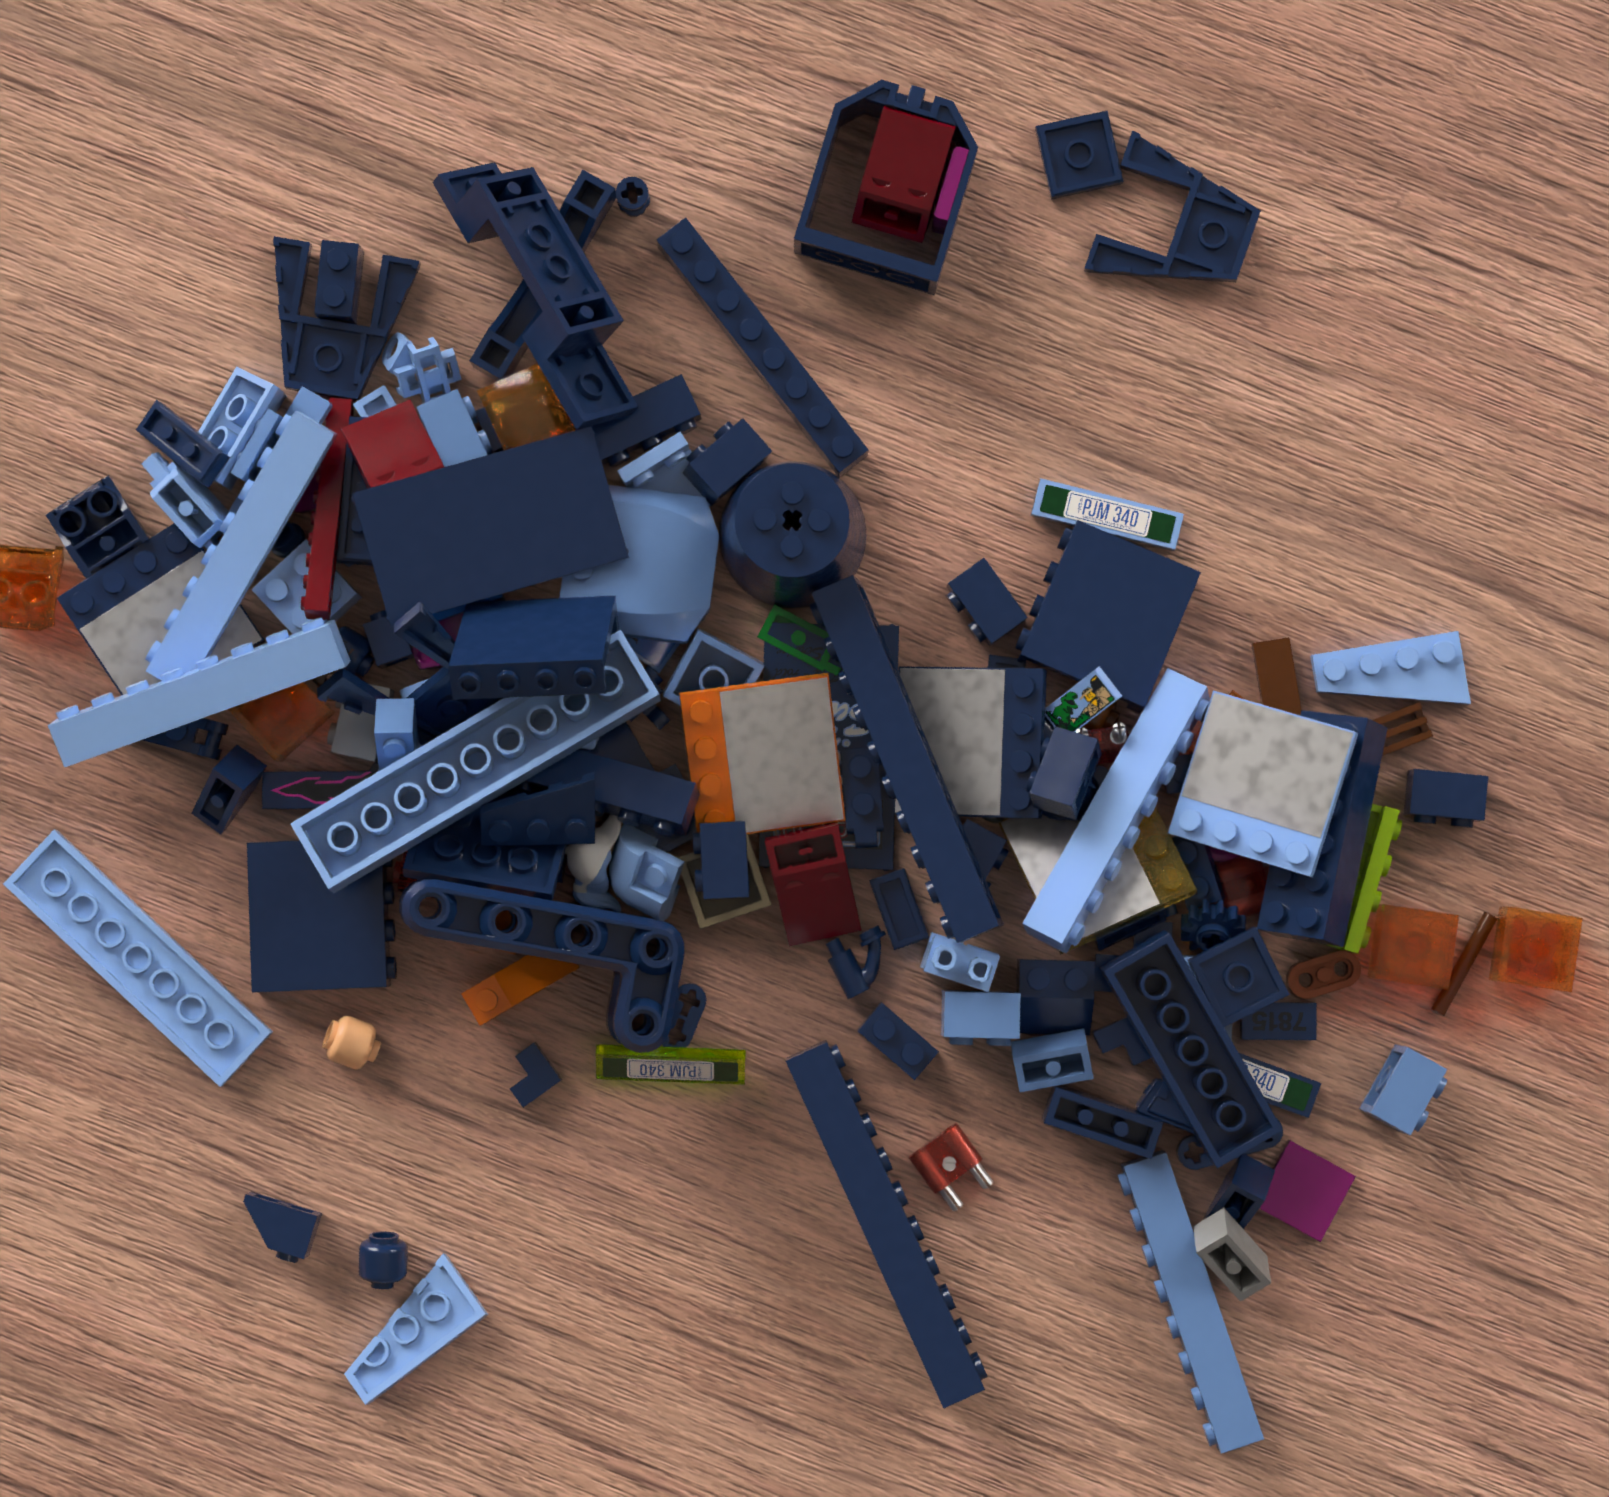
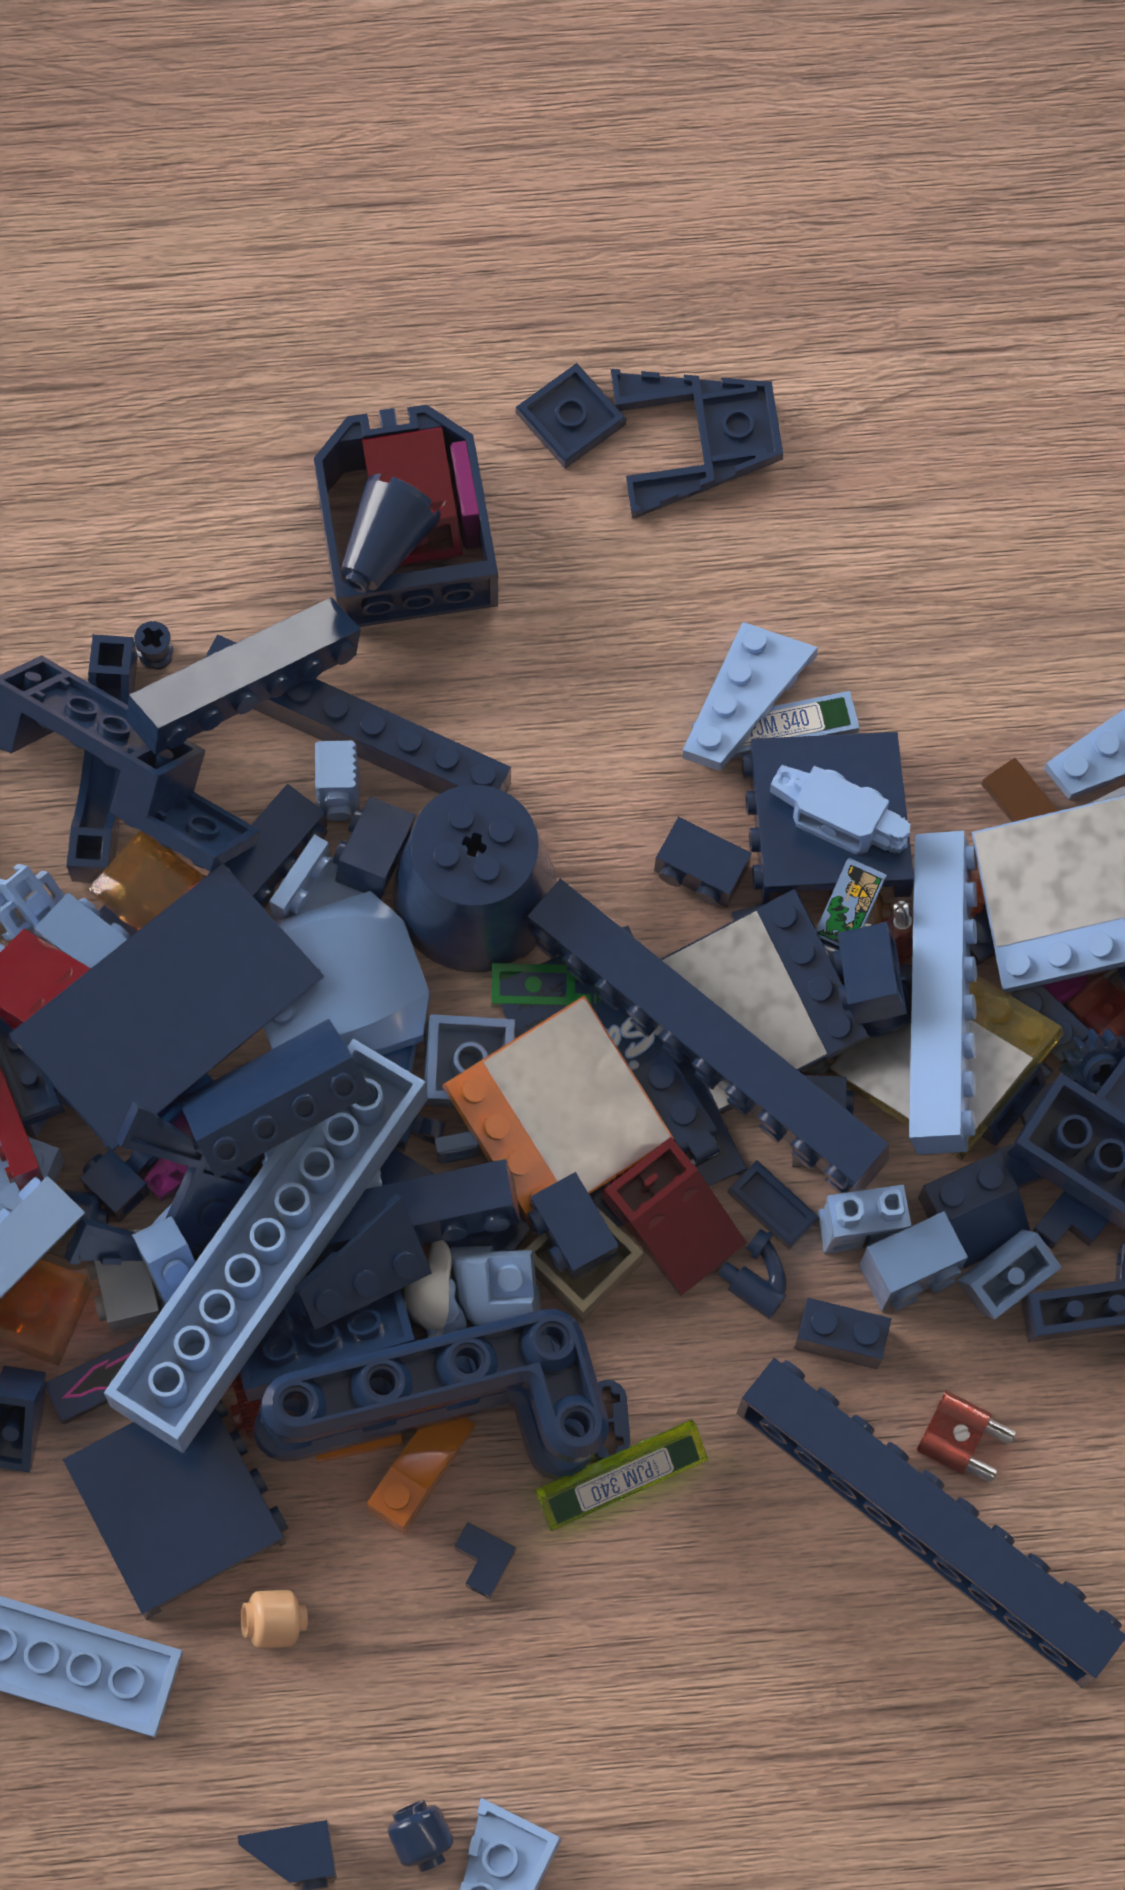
camera: 30 degrees left, 15 degrees down
none -> brick [126,597,361,755]
none -> light blue brick [315,740,360,821]
none -> dark blue cone [341,474,441,593]
none -> medium blue tile [435,1131,480,1164]
none -> light blue wing [682,622,818,771]
none -> light blue hinge [770,765,911,855]

